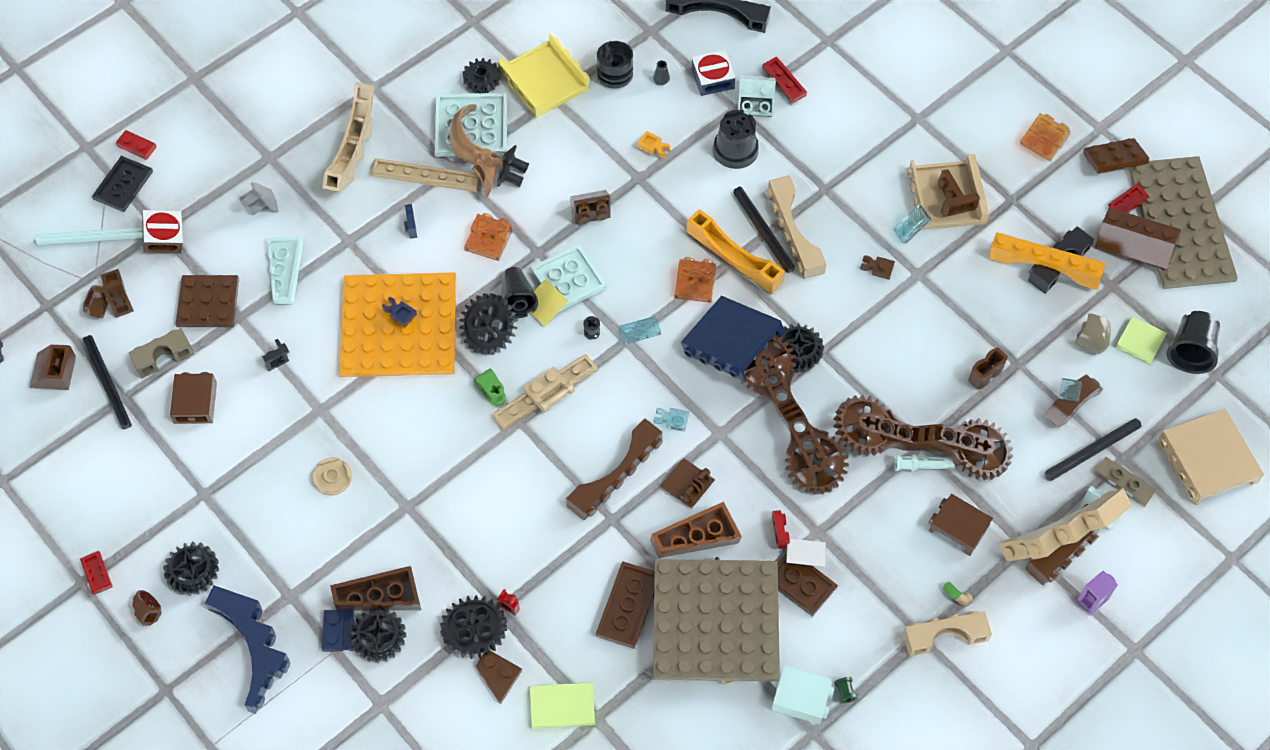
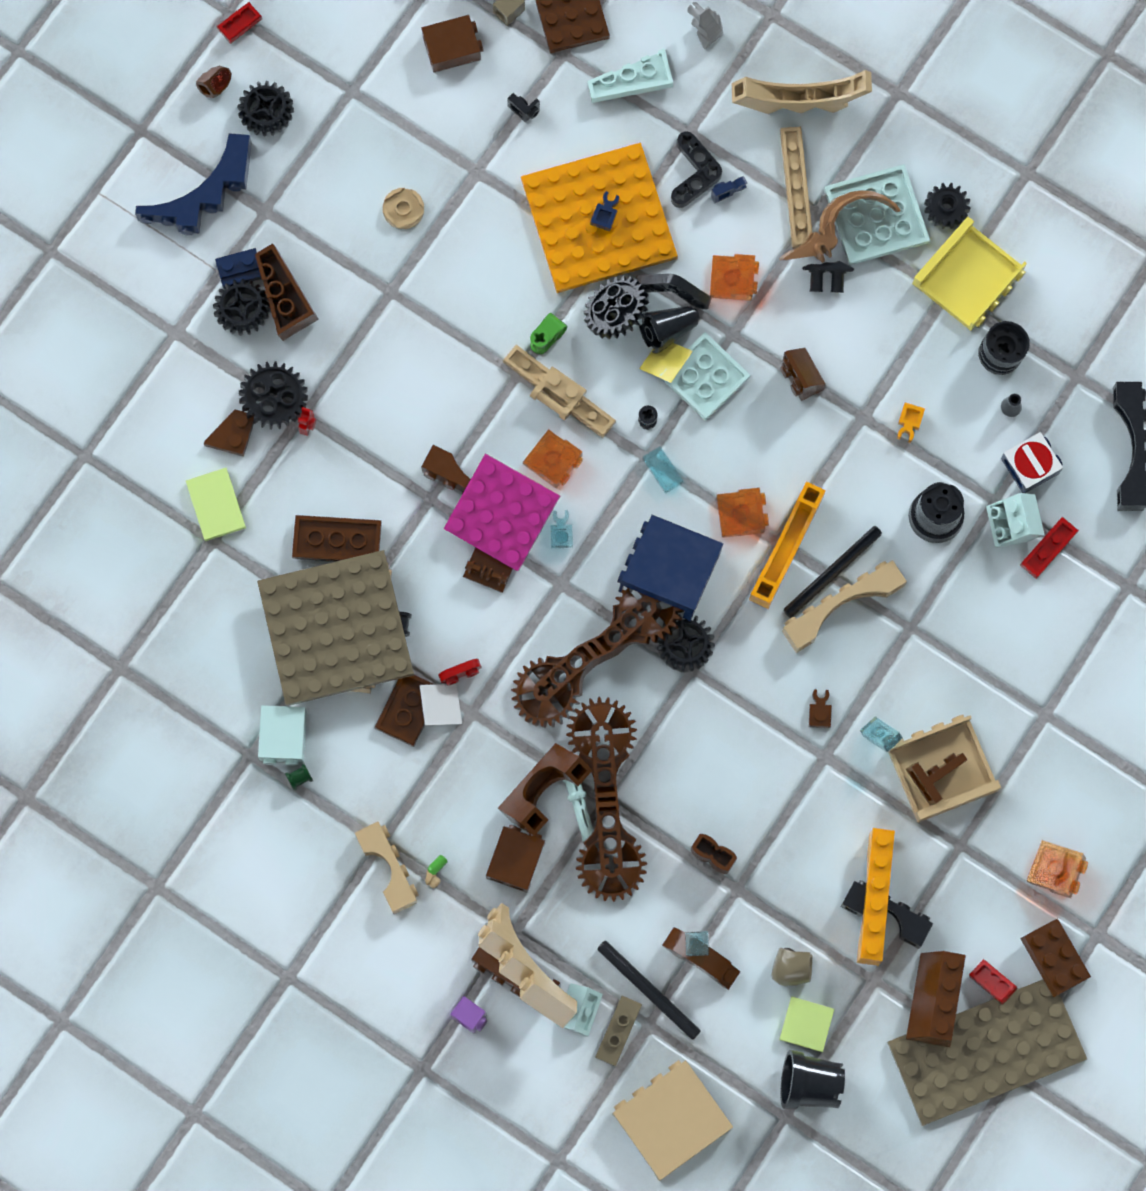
camera: 75 degrees right, 15 degrees up
dark orange wedge [650,501,742,558] -> none
none -> dark pink plate [444,453,561,571]
none -> reddish brown arch [498,743,593,836]
none -> clear orange plate [523,429,583,489]
none -> black beam [635,274,712,310]
none -> black beam [671,131,722,208]

